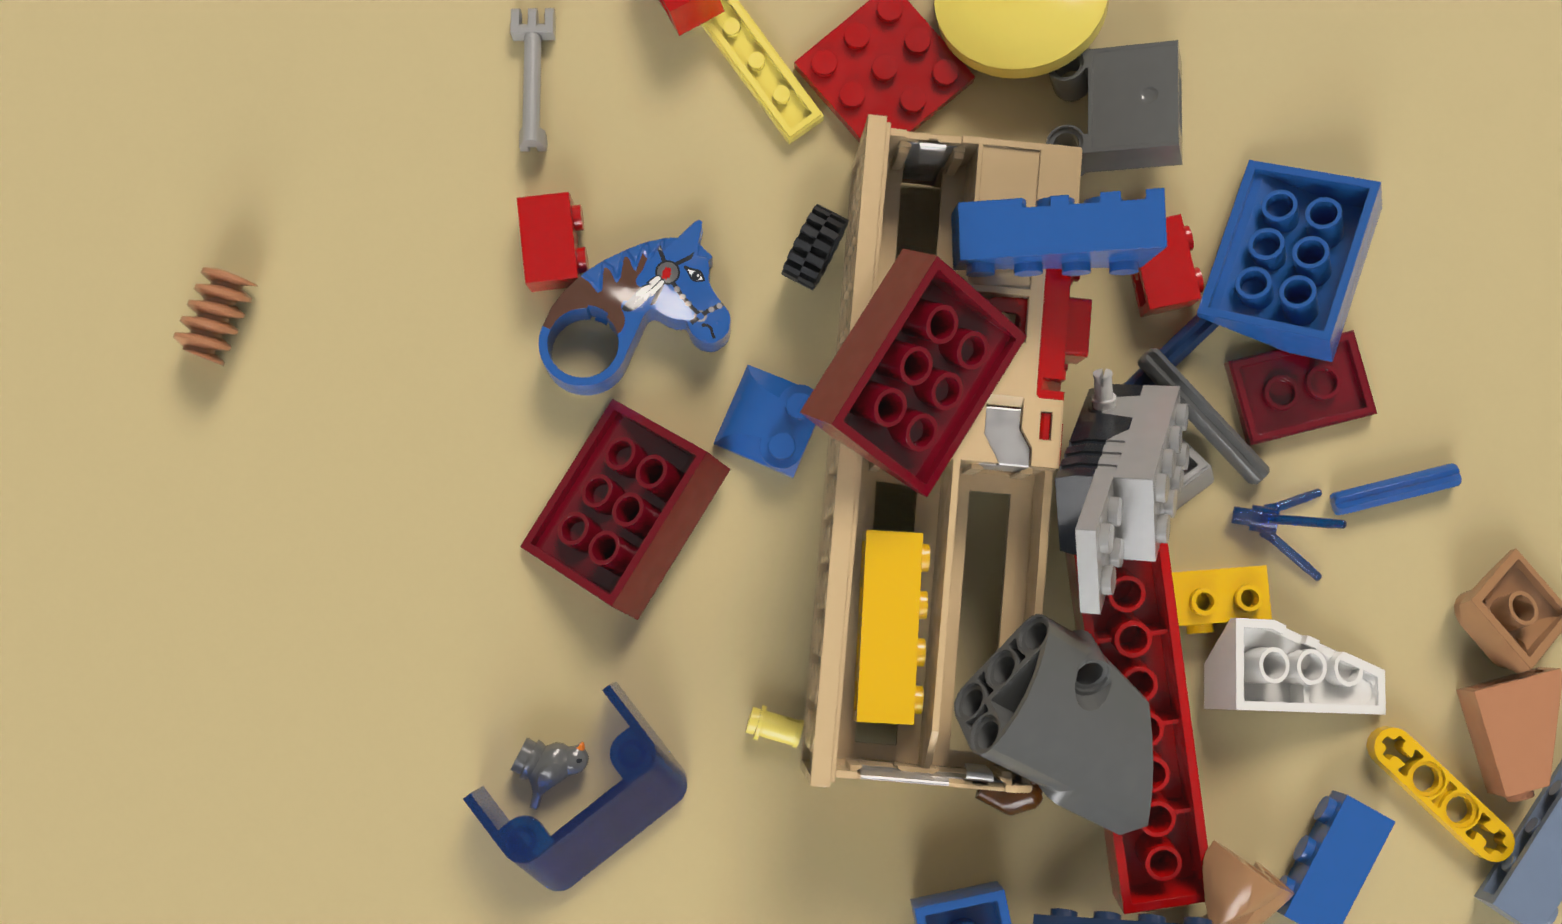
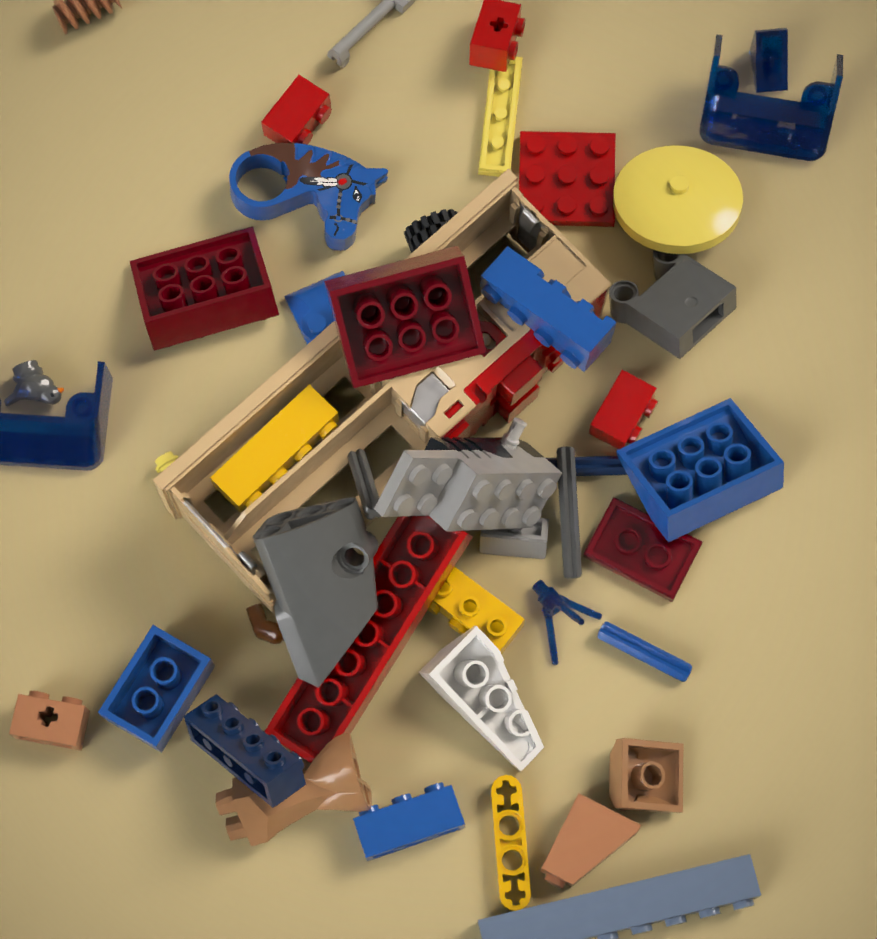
camera: 45 degrees right, 10 degrees down
none -> dark grey axle [347,449,381,520]

